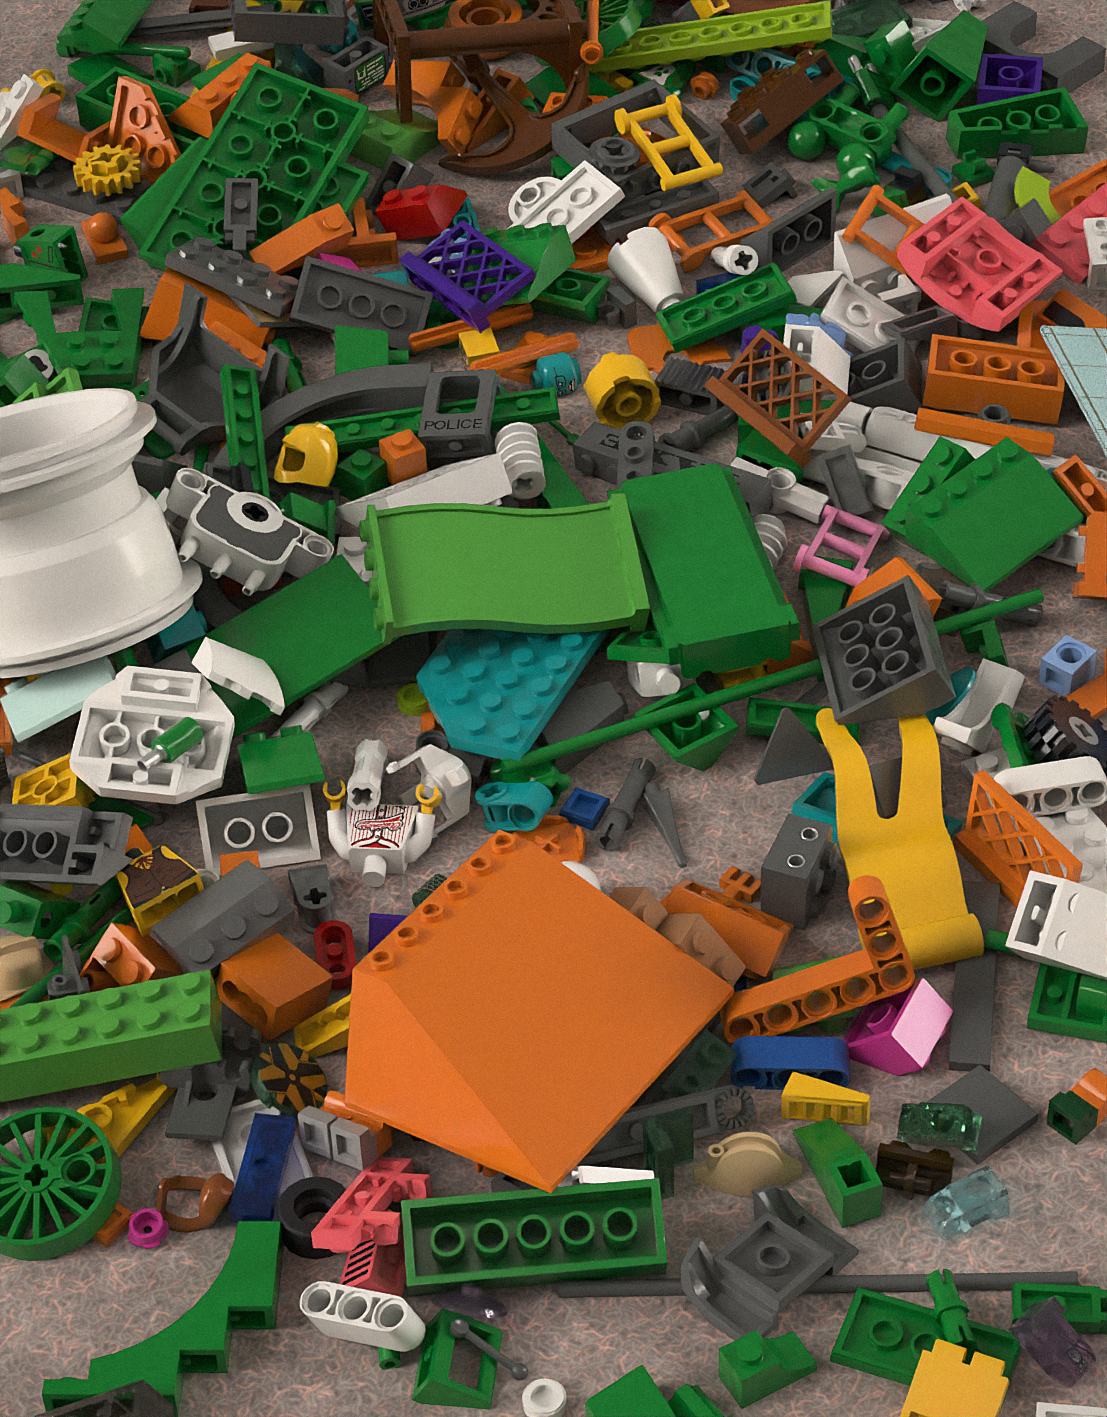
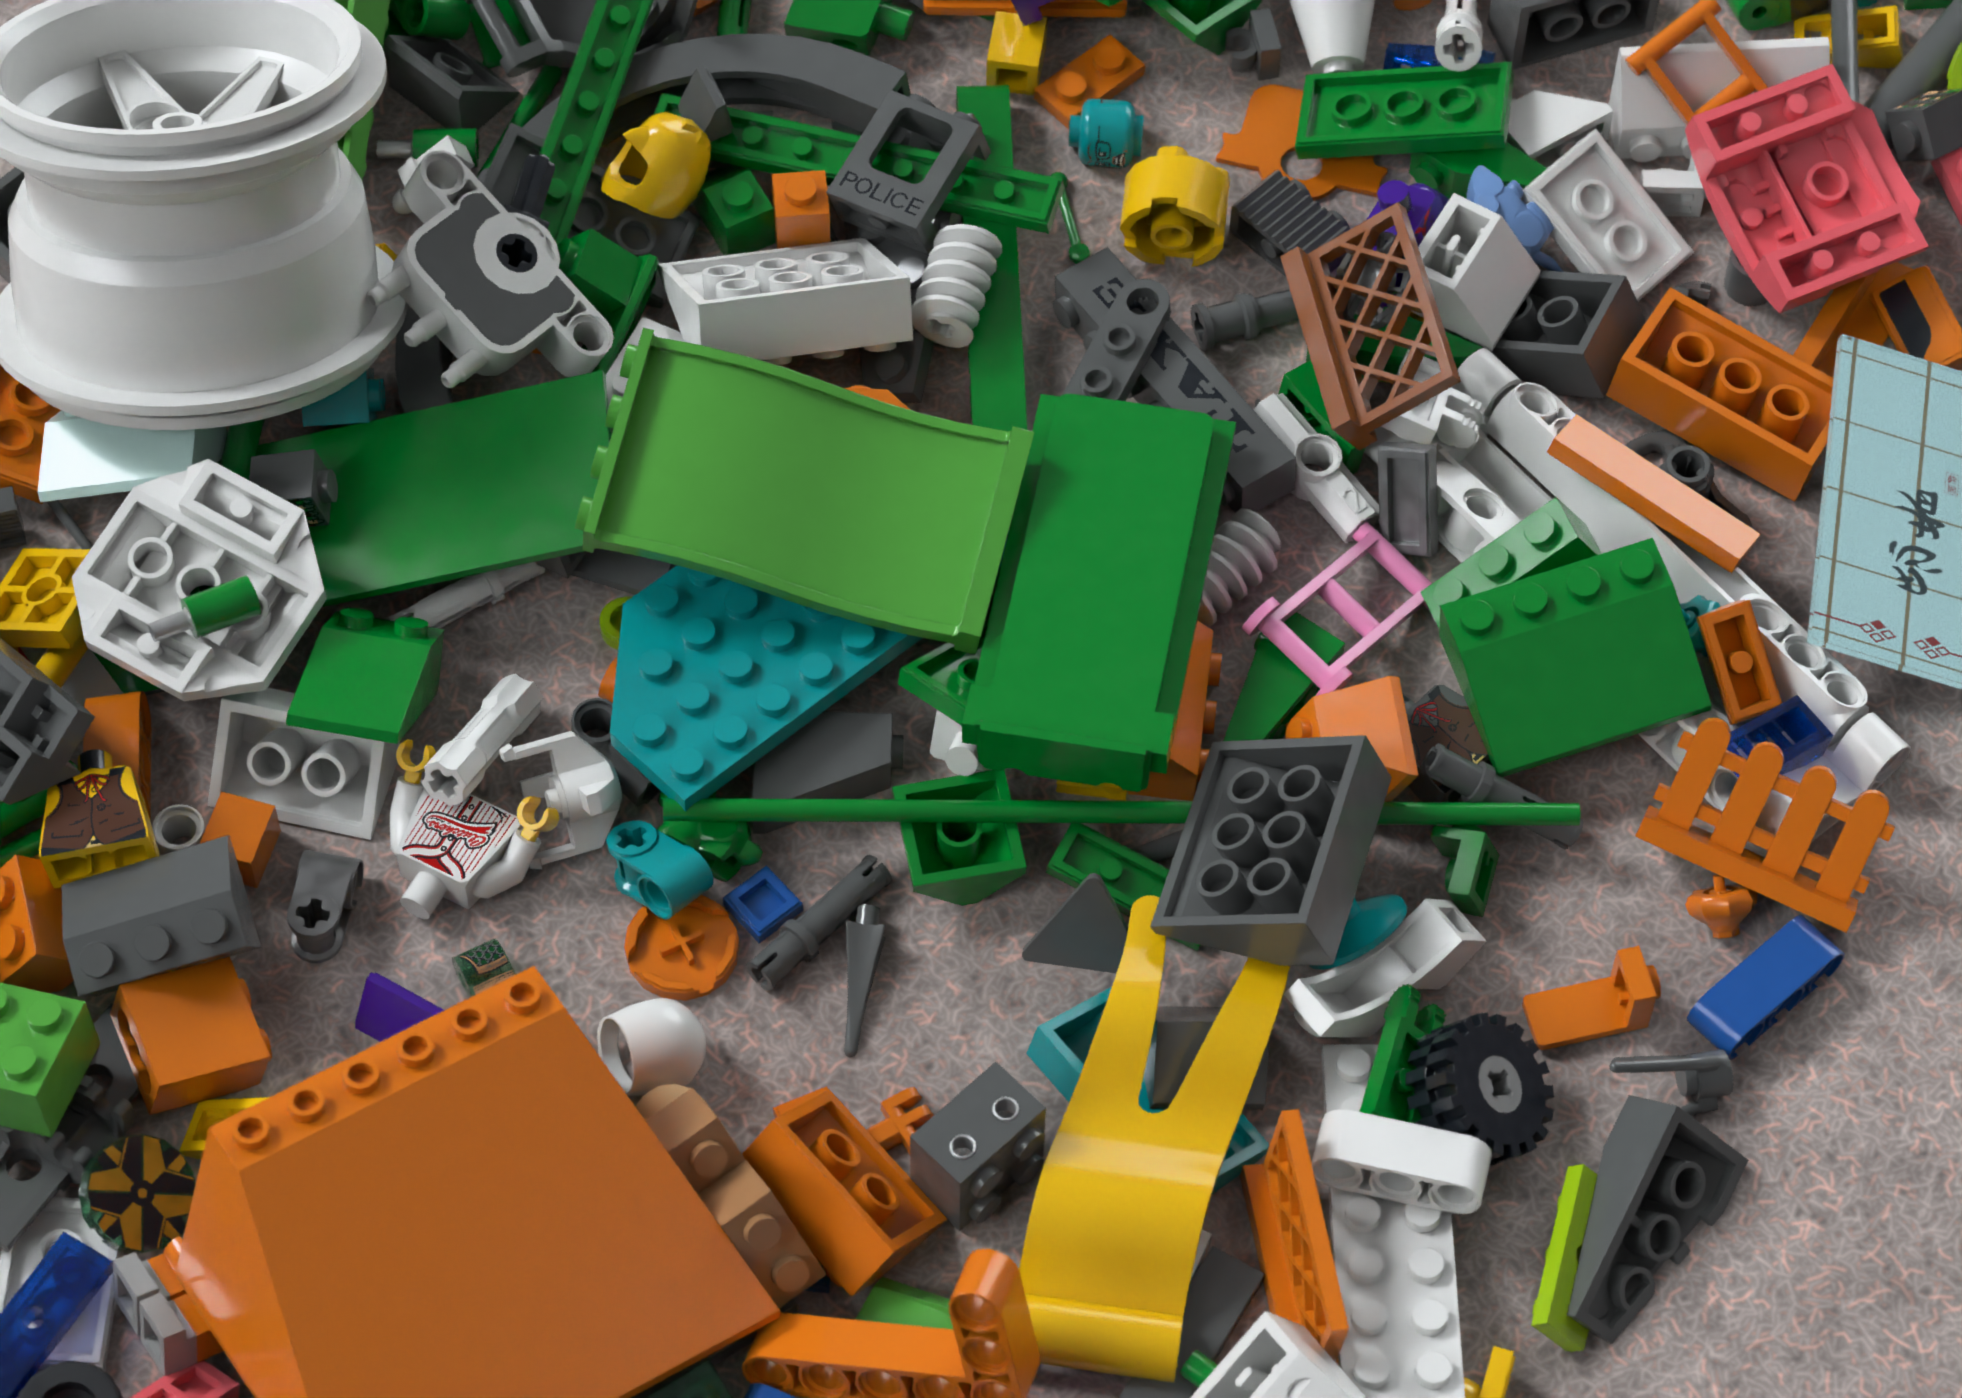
camera: 20 degrees right, 15 degrees up
white slope [191,637,285,715] -> none
red plate [313,920,357,990] -> none
orange axle [468,332,579,375] -> none
dark grey slope [883,305,958,341] -> none
light blue brick [1039,635,1097,697] -> none
none -> dark grey slope [679,65,733,142]

